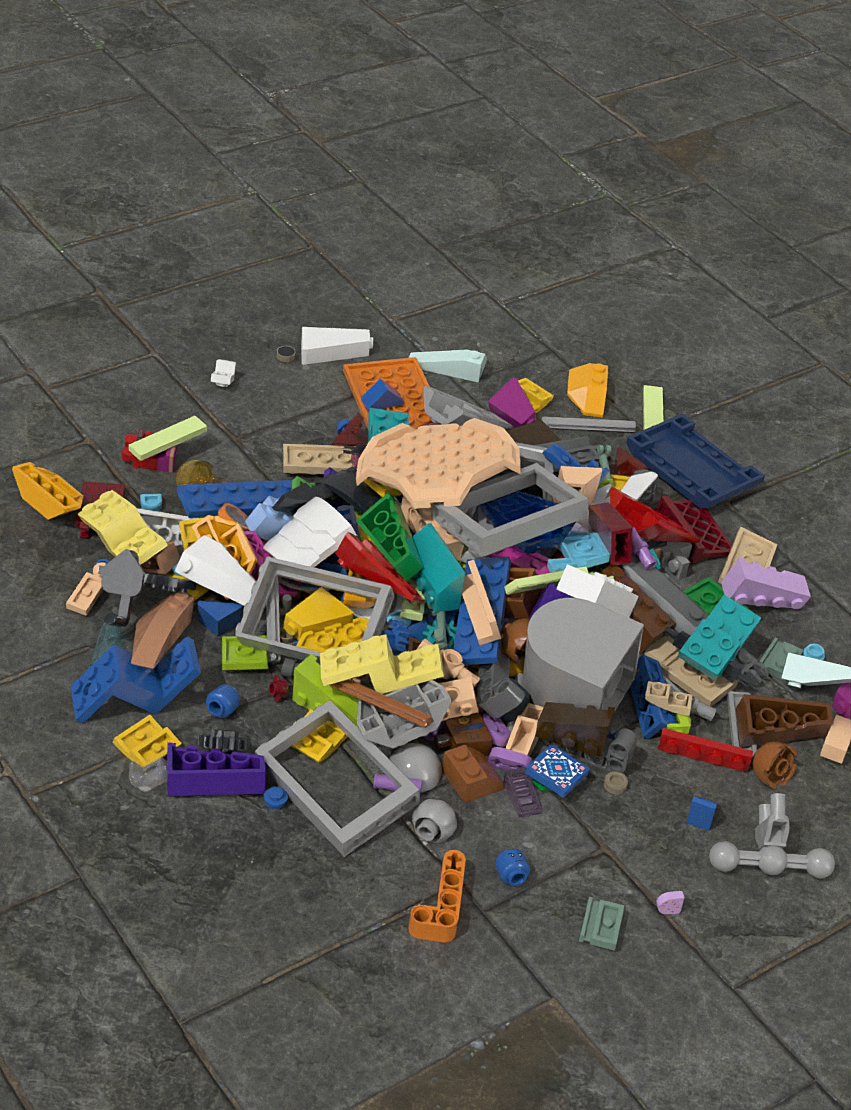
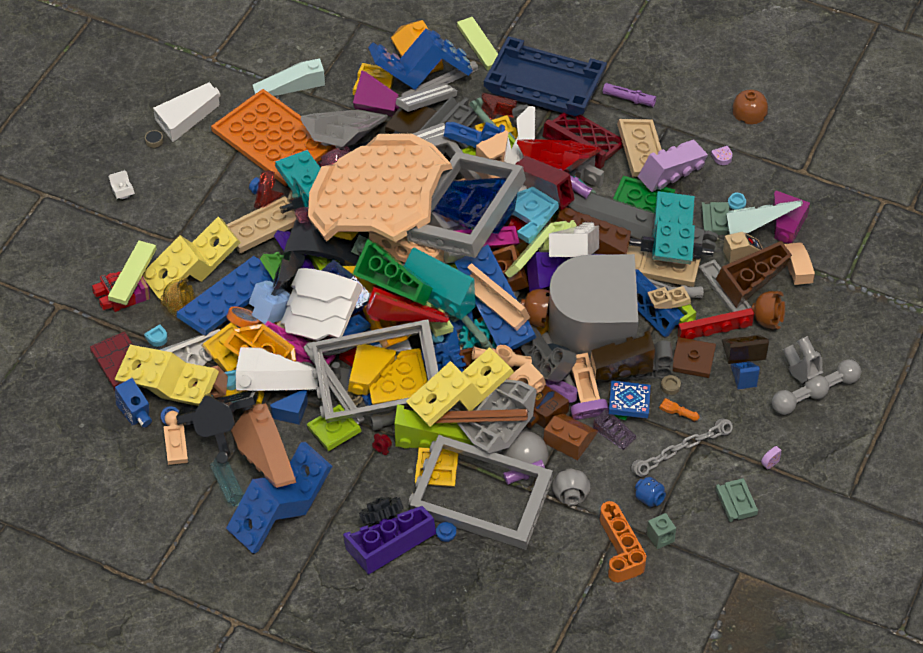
camera: 25 degrees left, 10 degrees up
light orange wedge [12,462,84,519] -> none
yellow slope [113,715,182,770] -> none
clear bracket [129,757,167,793] -> none
blue head [206,684,240,719] -> none
blue slope [361,378,404,412] -> none
none -> blue torso [115,378,152,427]
none -> light yellow bracket [142,217,241,301]
none -> blue bracket [368,28,473,90]
none -> light grey tile [396,83,458,112]
none -> medium lavender pin [603,83,656,107]
none -> light grey piece [631,418,733,477]
none -> sand green brick [647,513,676,549]
none -> orange piece [659,398,700,421]
none -> reddish brown plate [673,337,716,378]
none -> lavender tile [711,146,732,165]
none -> dark brown slope [722,335,769,364]
none -> tan slope [723,232,763,263]

